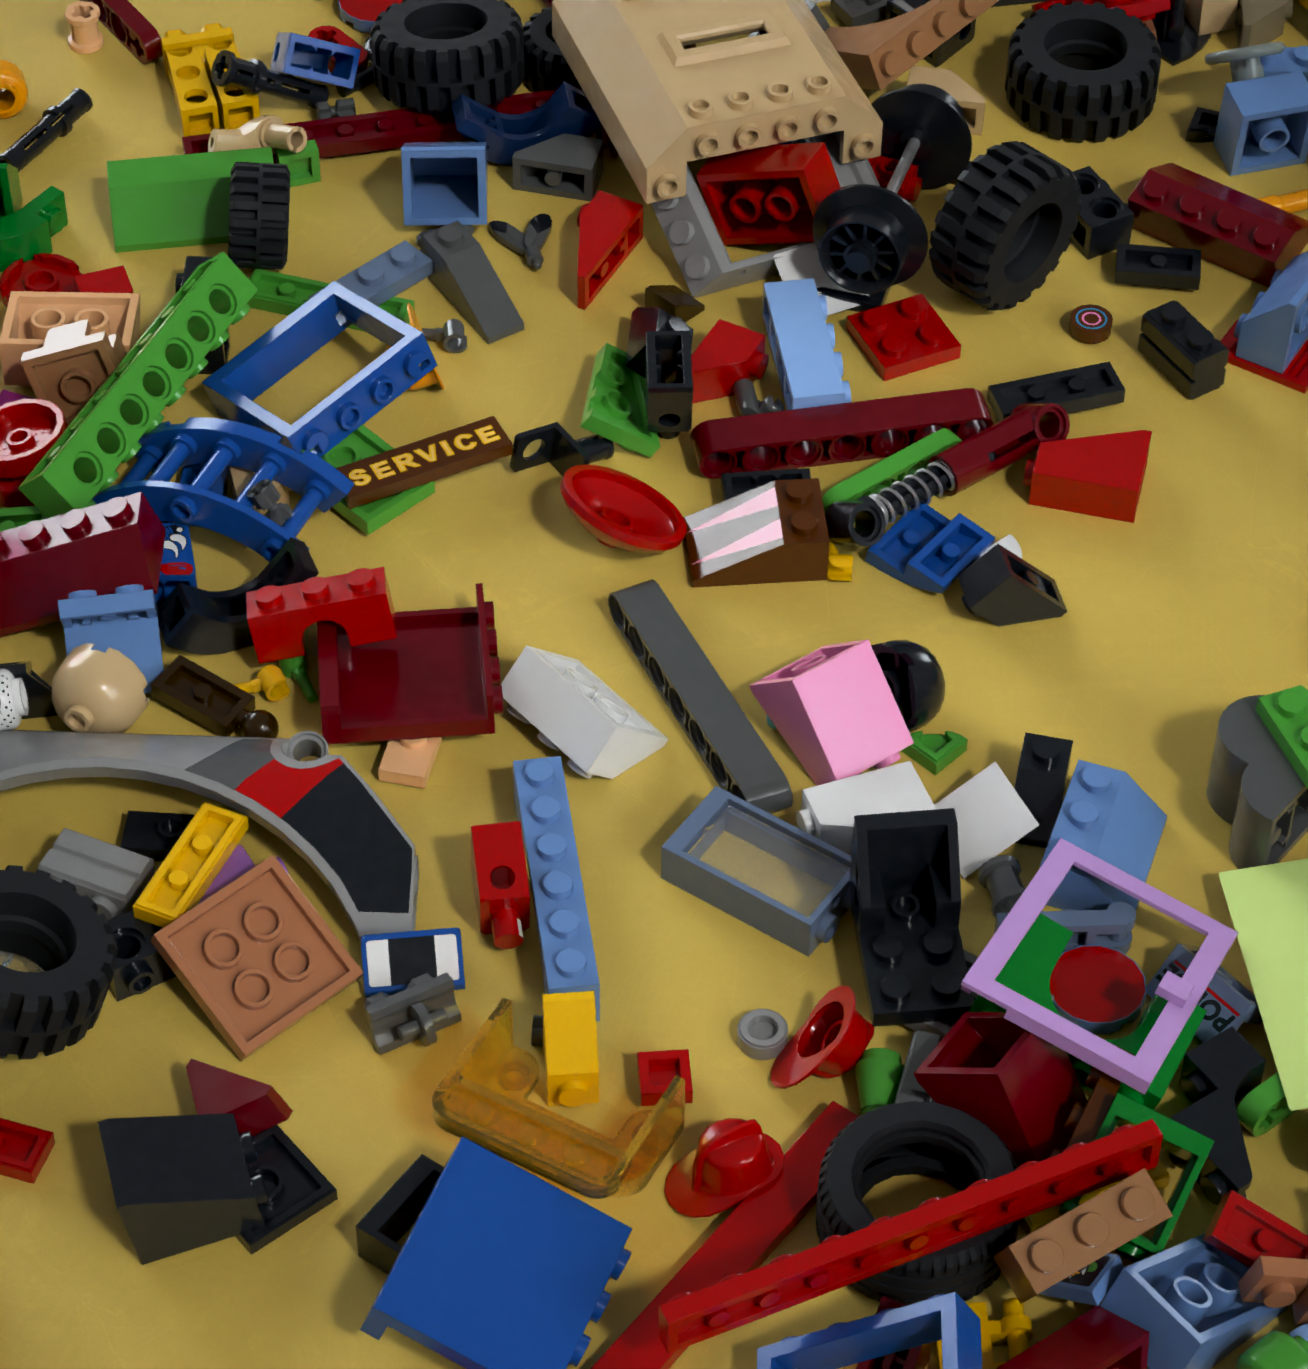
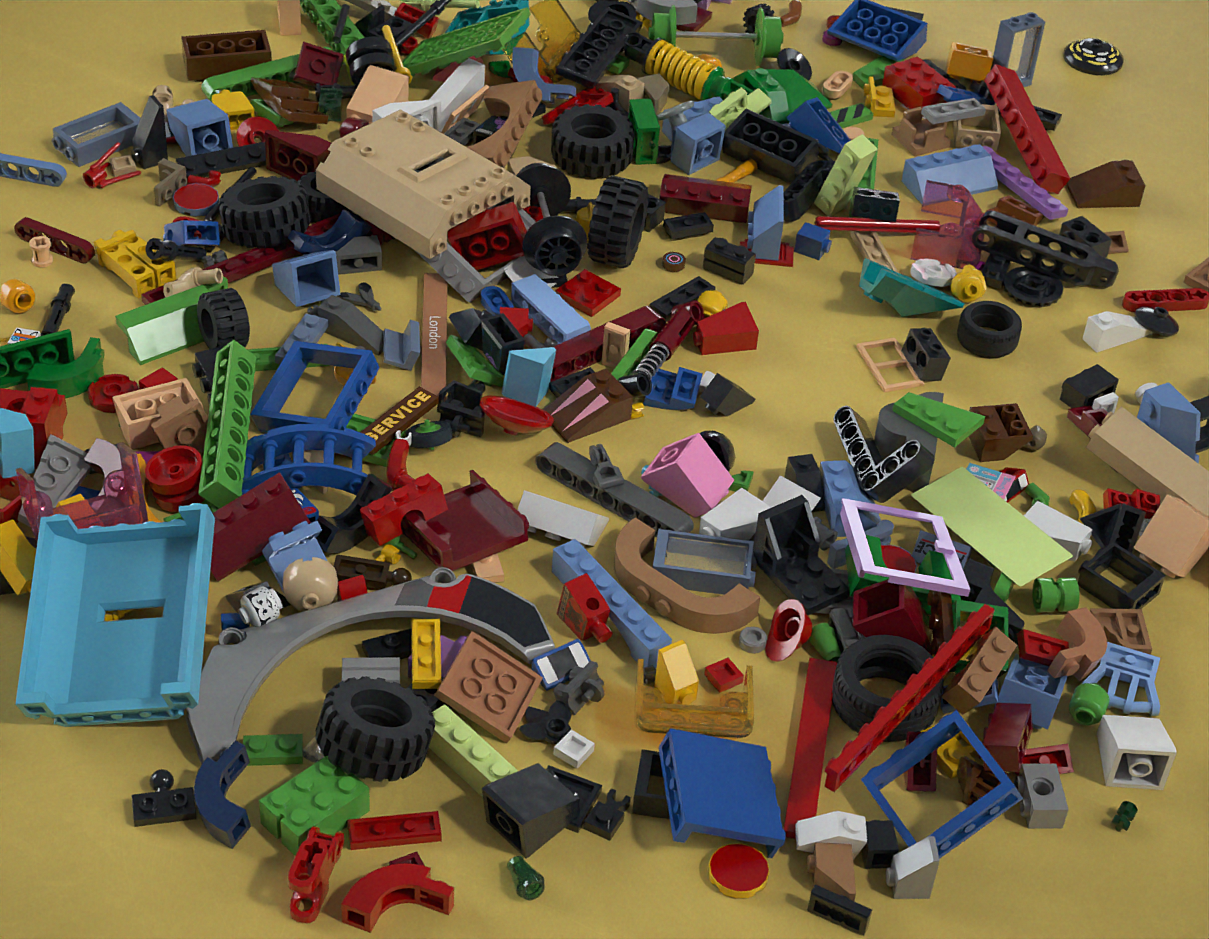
camera: 30 degrees left, 5 degrees down
dark red slope [186,1059,293,1136] -> none
dark grey piece [247,479,293,526] -> none
red slope [577,190,644,310] -> none
dark brown slope [645,285,705,322] -> none
red piece [664,1118,785,1218] -> none
none -> red slope [337,575,368,601]
none -> sand blue panel [383,320,420,371]
none -> red arm [386,430,415,489]
none -> black wheel [406,419,452,450]
none -> nougat tile [421,273,447,402]
none -> yellowish green brick [429,705,518,798]
none -> black hips [439,399,485,437]
none -> blue plate [481,286,514,316]
none -> medium azure slope [502,347,556,407]
none -> clear green cone [507,856,545,900]
none -> black plate [519,700,571,744]
none -> white plate [553,730,595,768]
none -> black plate [583,788,631,841]
none -> dark grey piece [589,444,624,490]
none -> light nougat plate [602,322,630,369]
none -> medium nougat arch [614,518,761,634]
none -> green window [628,99,660,165]
none -> yellow head [698,290,728,319]
none -> black beam [833,405,935,503]

